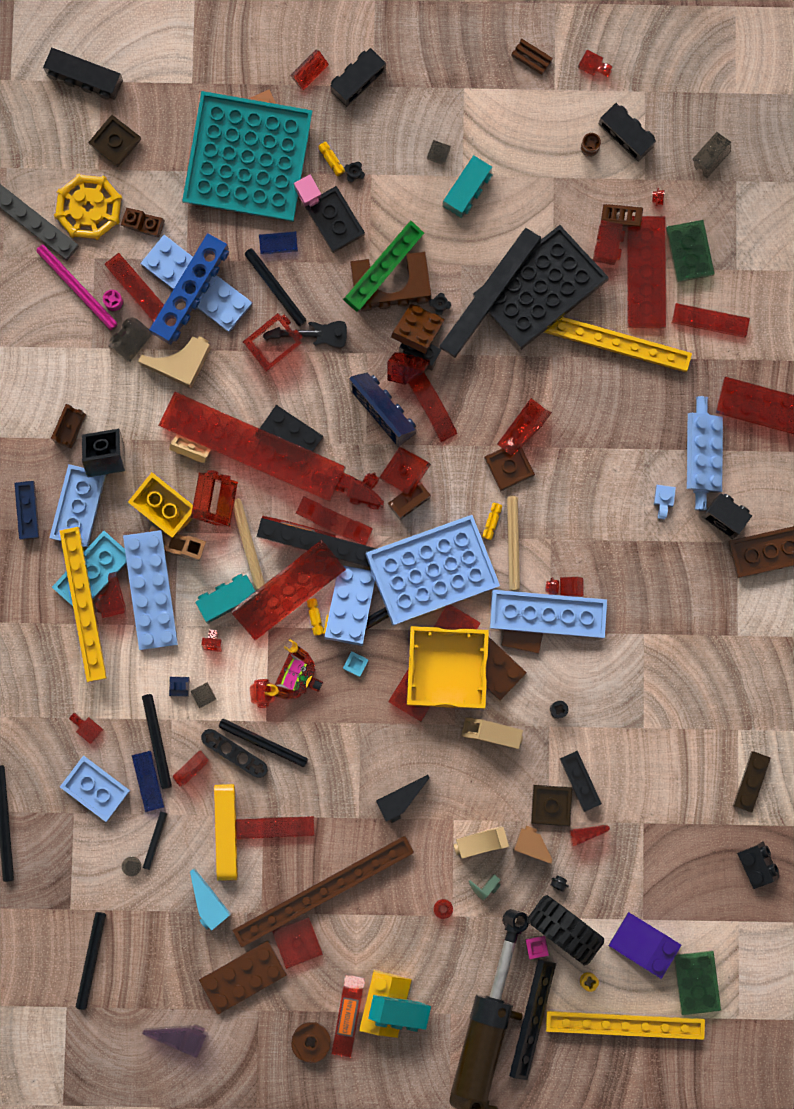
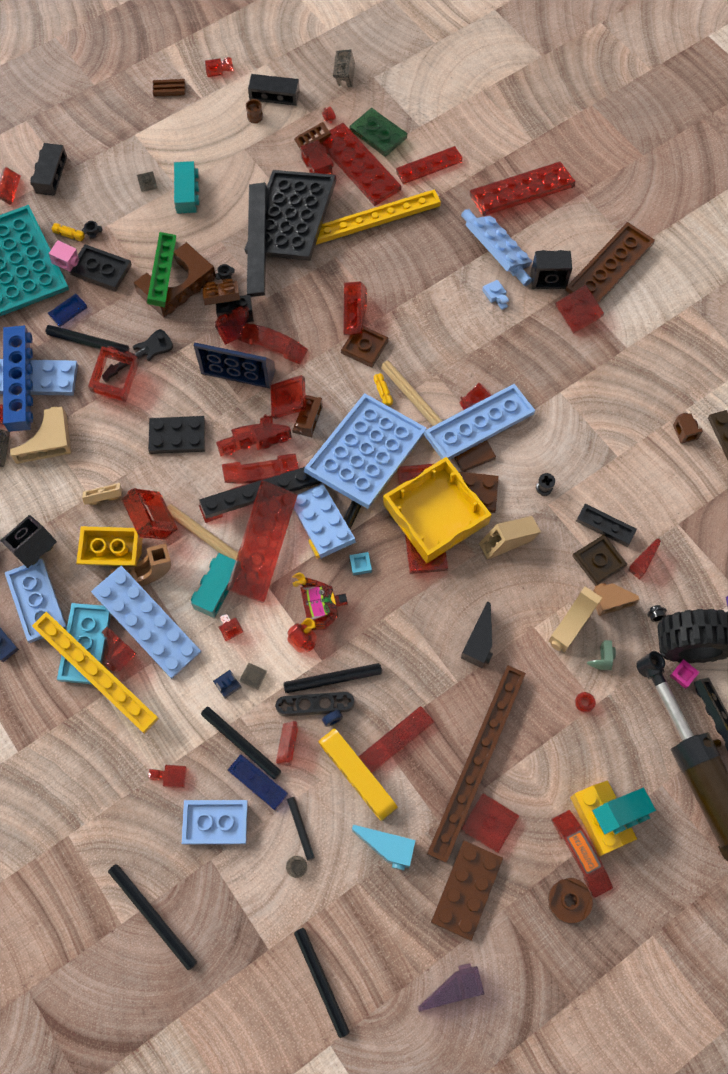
camera: 35 degrees left, 15 degrees down
clear red plate [158,392,346,502] -> none
yellow axle [307,598,324,636] -> none
none -> dark blue tile [322,710,343,727]
none -> clear red plate [555,285,604,334]
none -> reddish brown brick [673,413,703,444]

